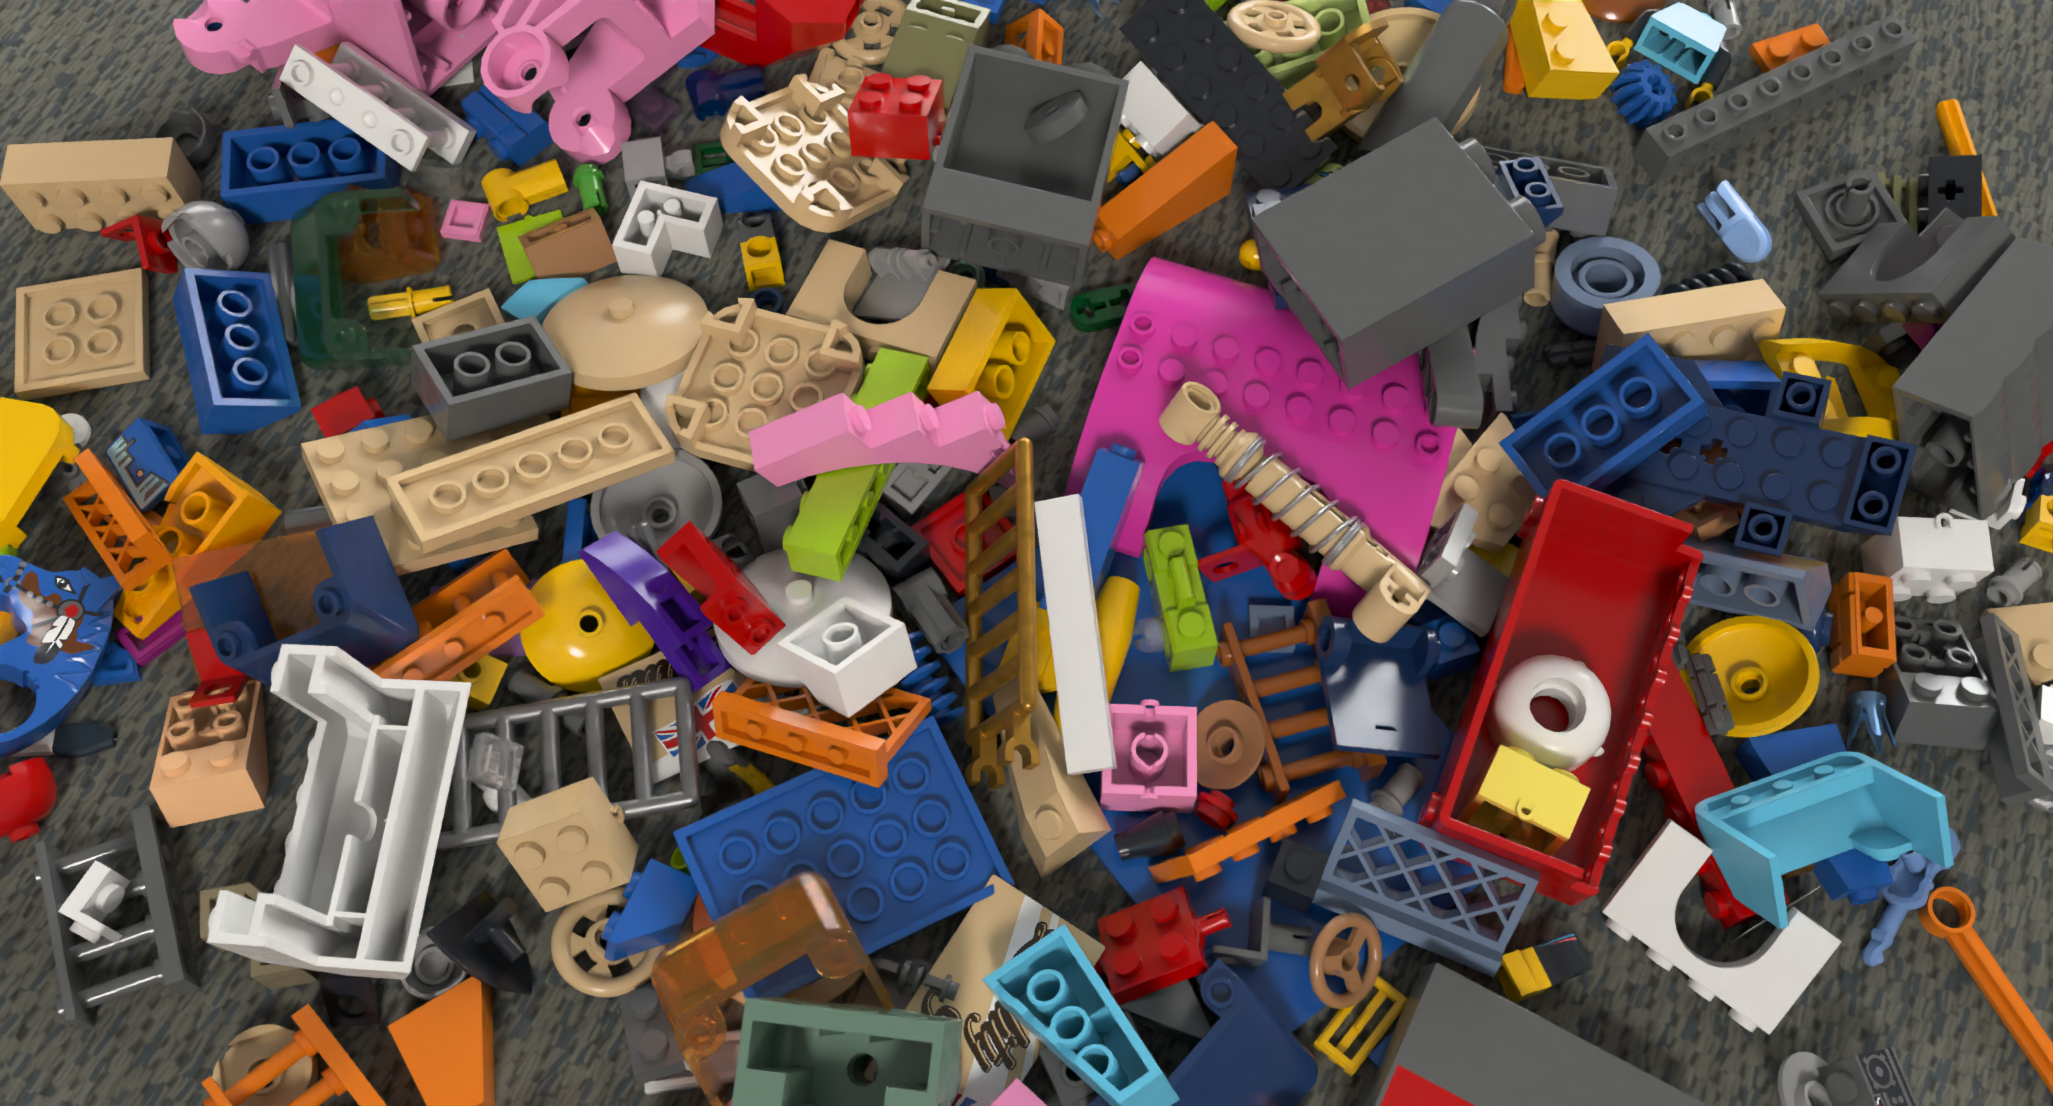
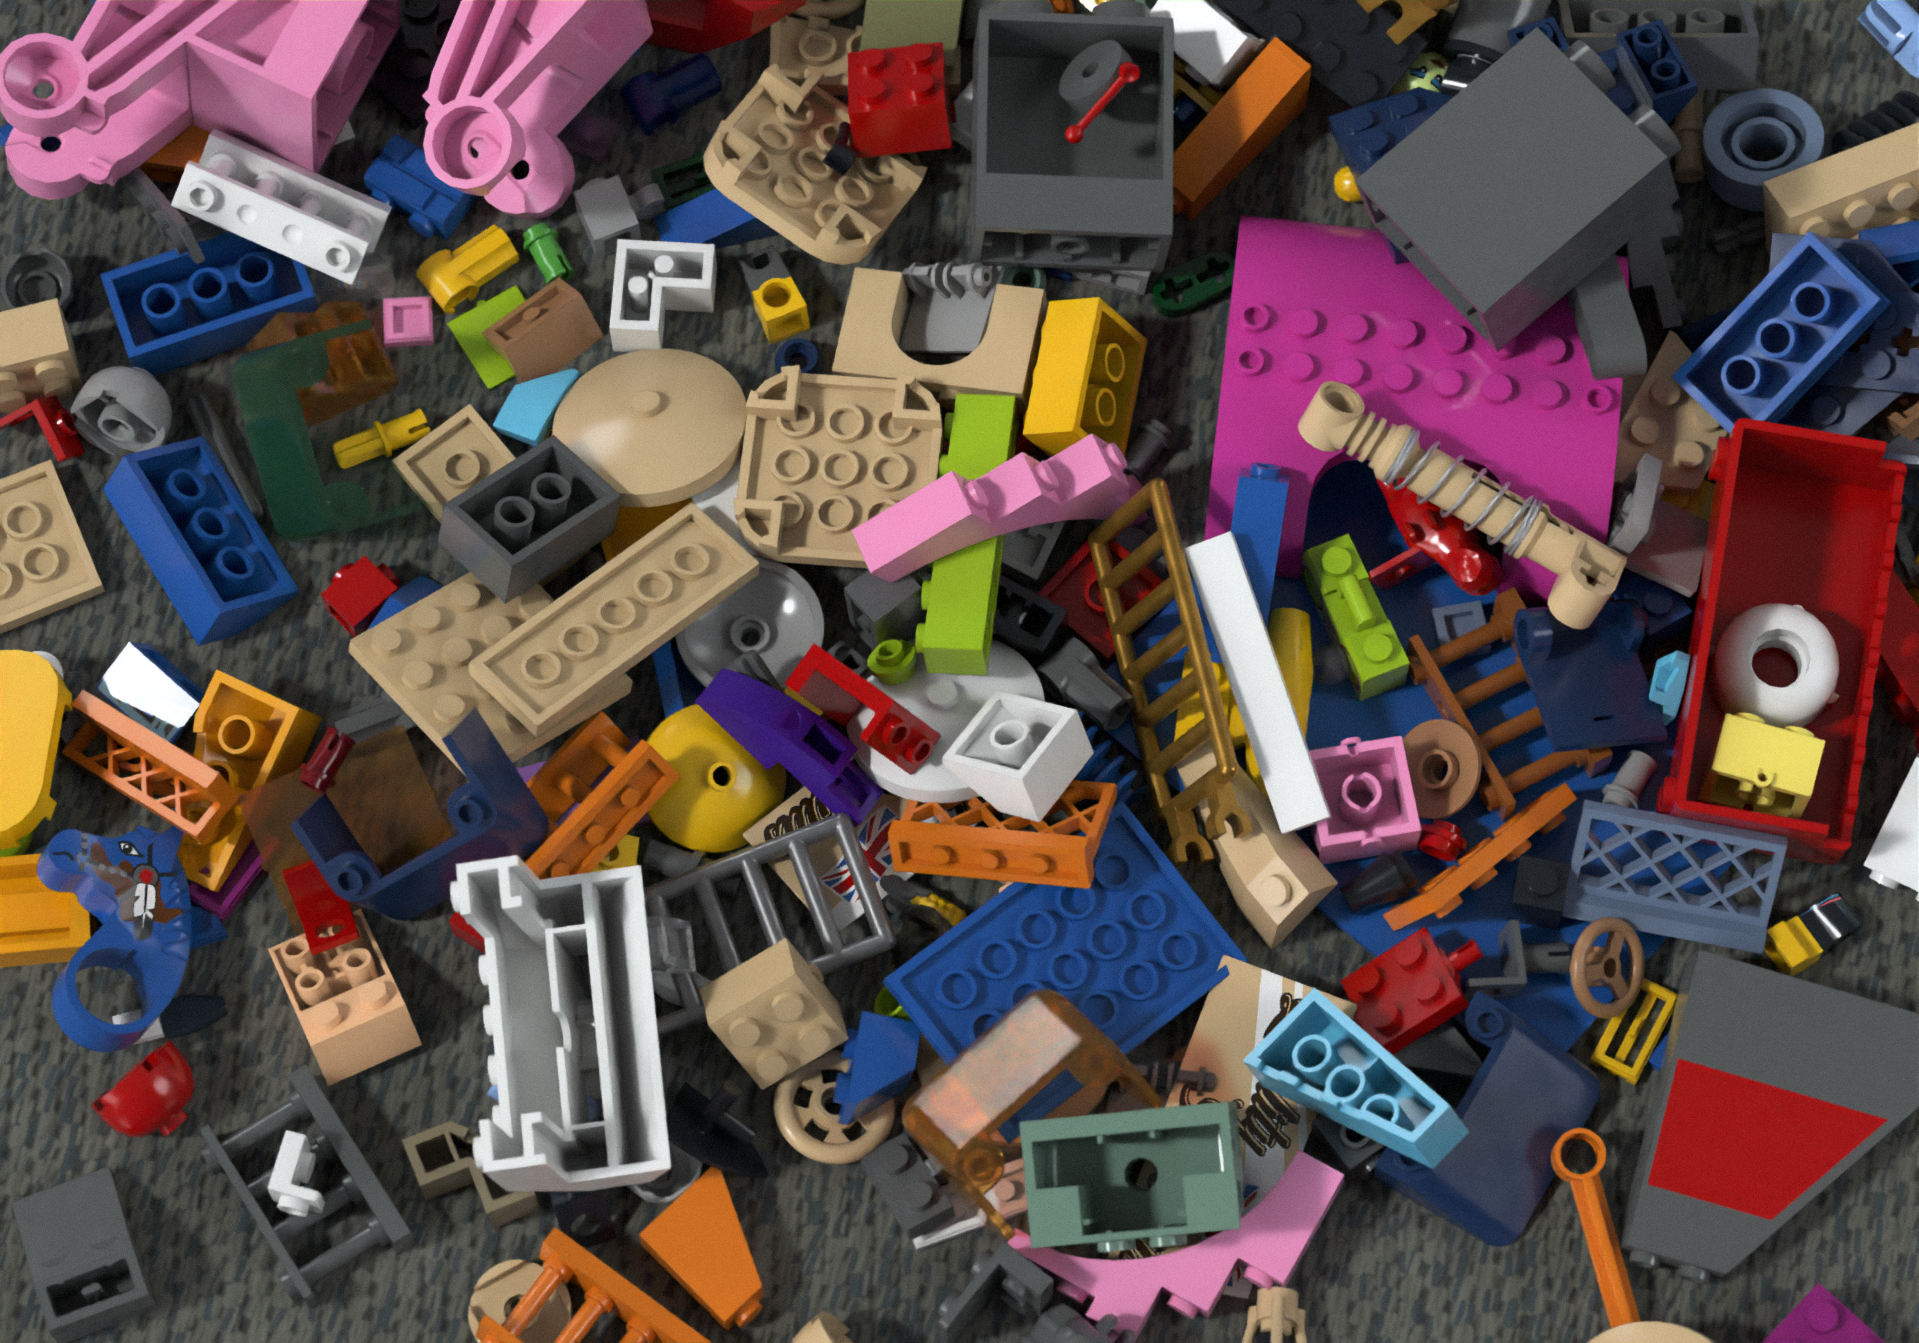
camera: 10 degrees left, 5 degrees up
none -> dark red pin [298,727,356,795]
none -> black hand [823,122,859,177]
none -> lime plate [867,639,917,685]
none -> red hinge [1065,62,1140,144]
none -> medium azure slope [1649,650,1691,726]

